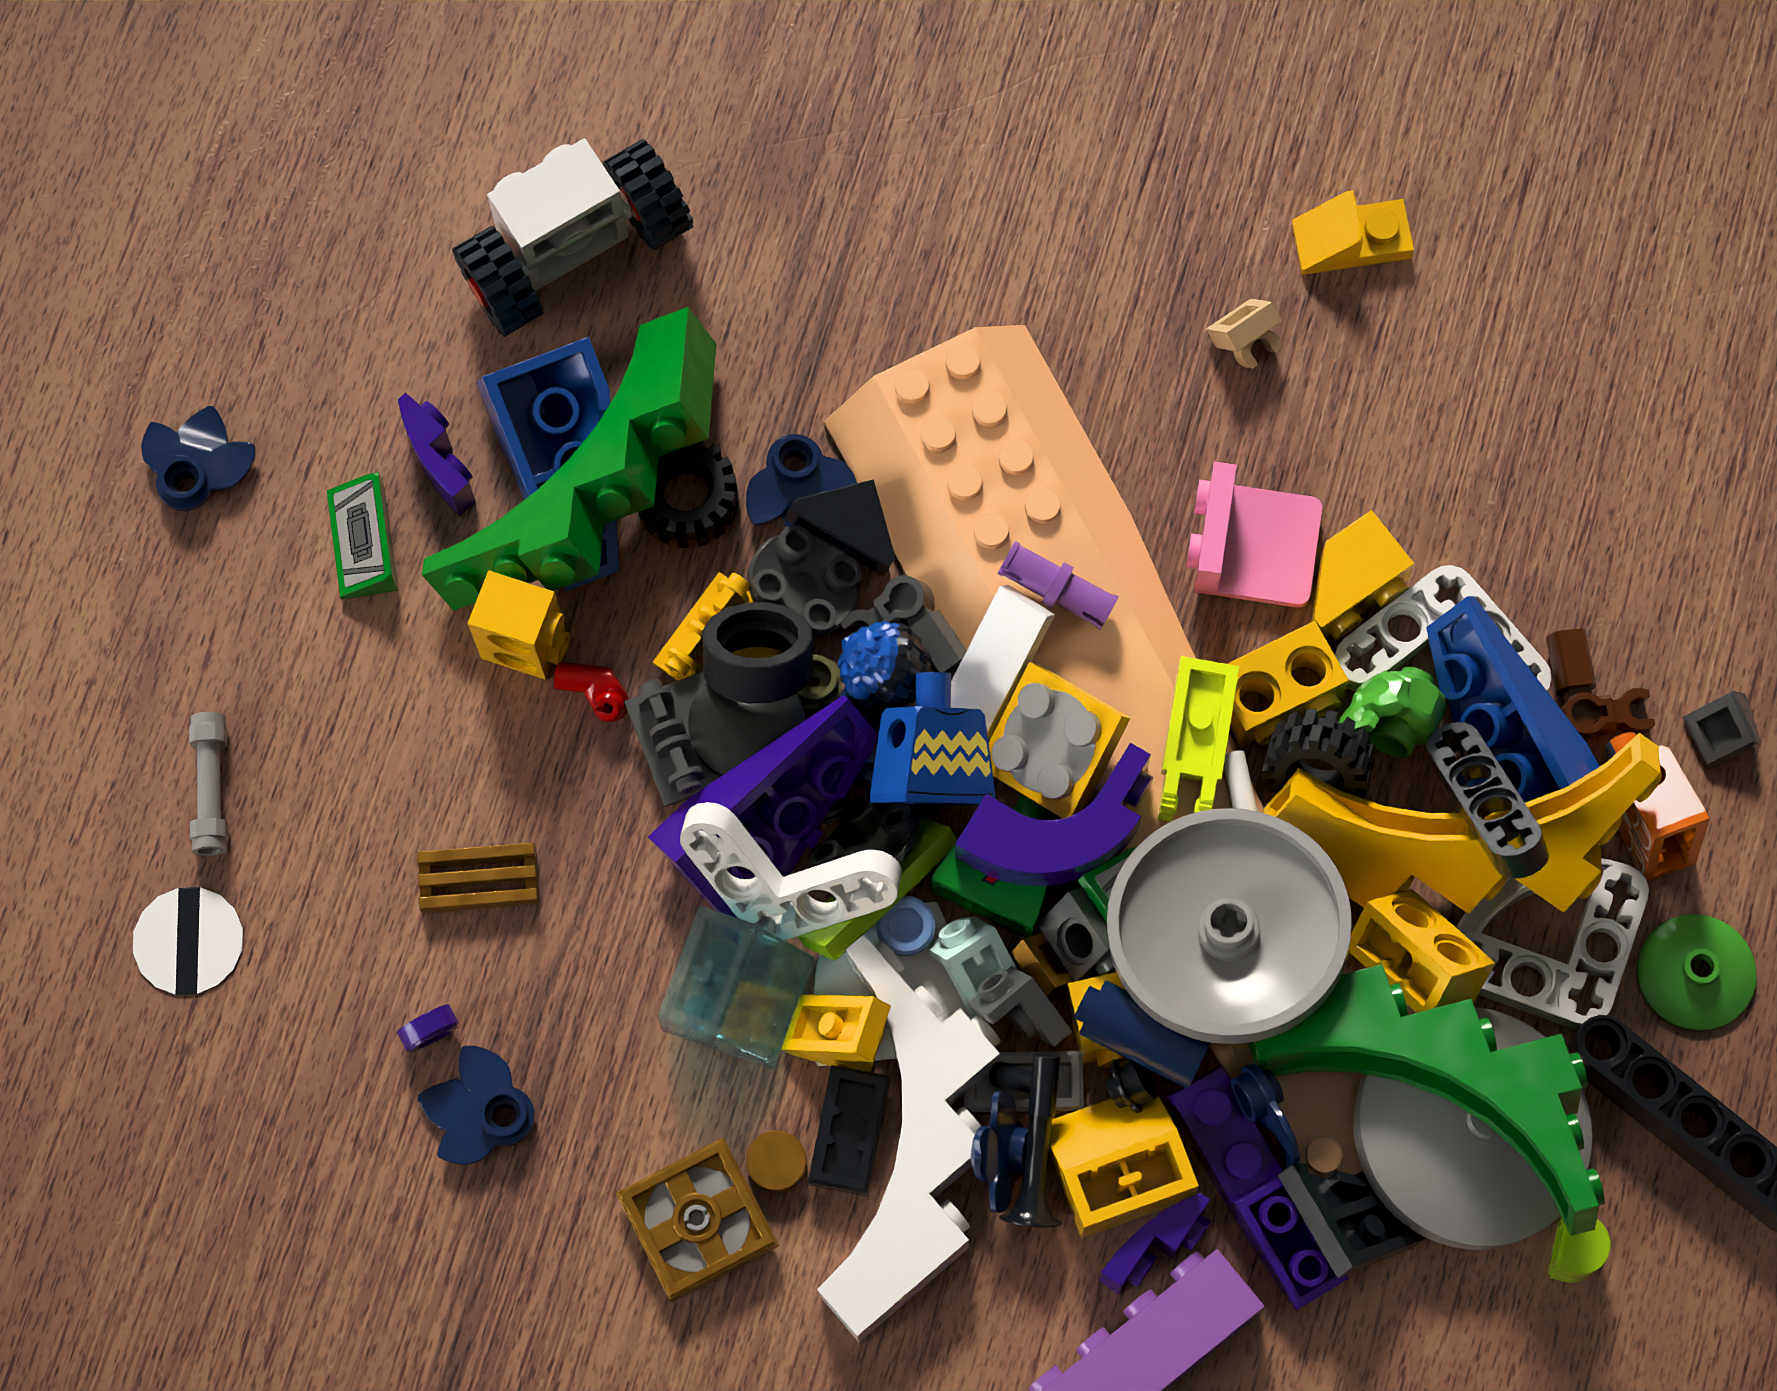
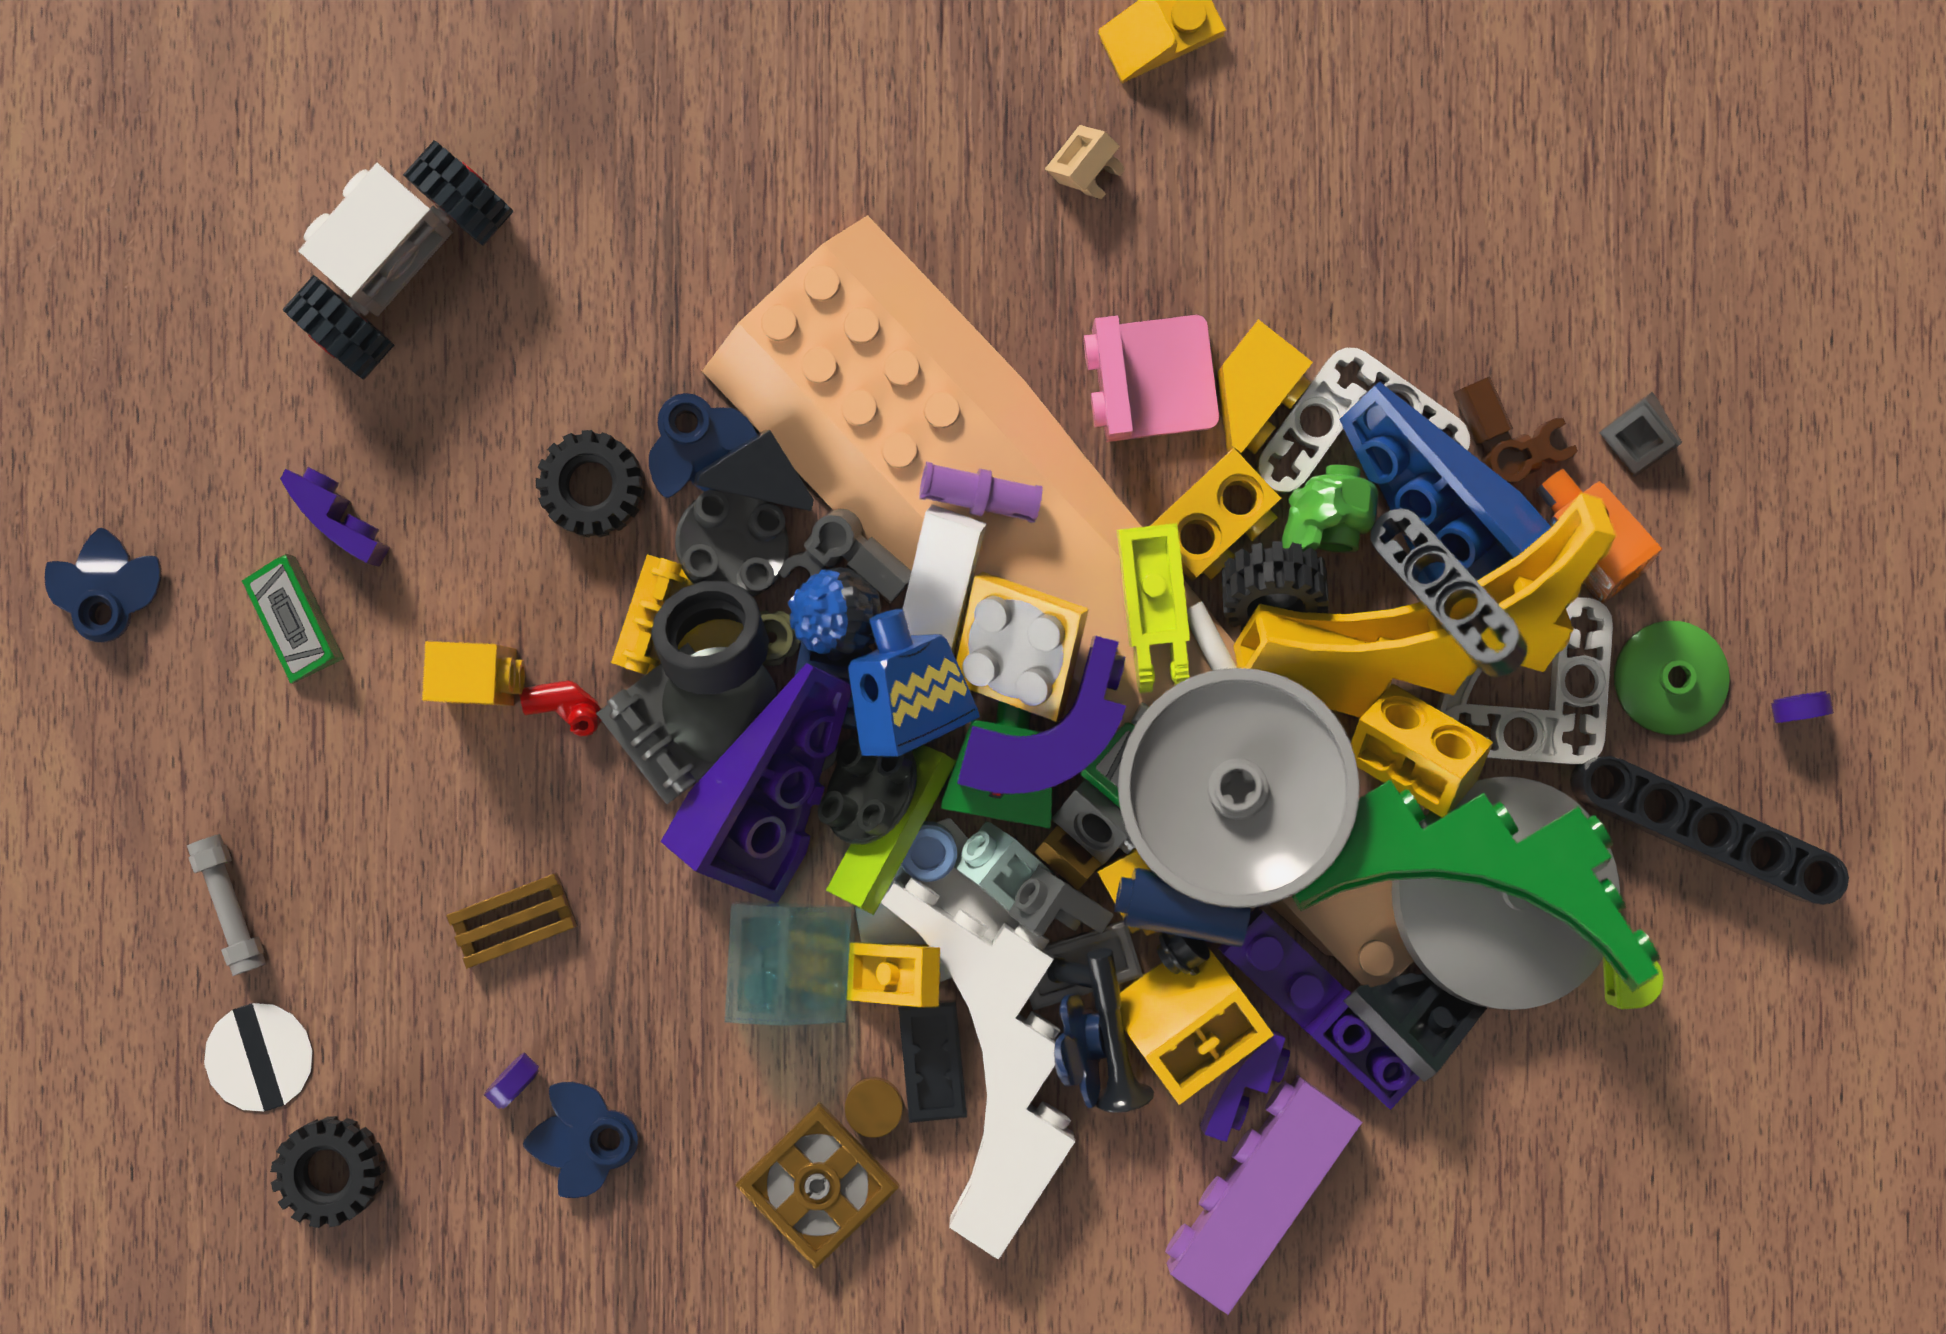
camera: 20 degrees left, 15 degrees up
green arch [422,307,717,611] -> none
blue wedge [476,337,619,592] -> none
white beam [680,802,902,942] -> none
dark blue plate [1231,1063,1300,1169] -> none
none -> black tyre [271,1116,386,1228]

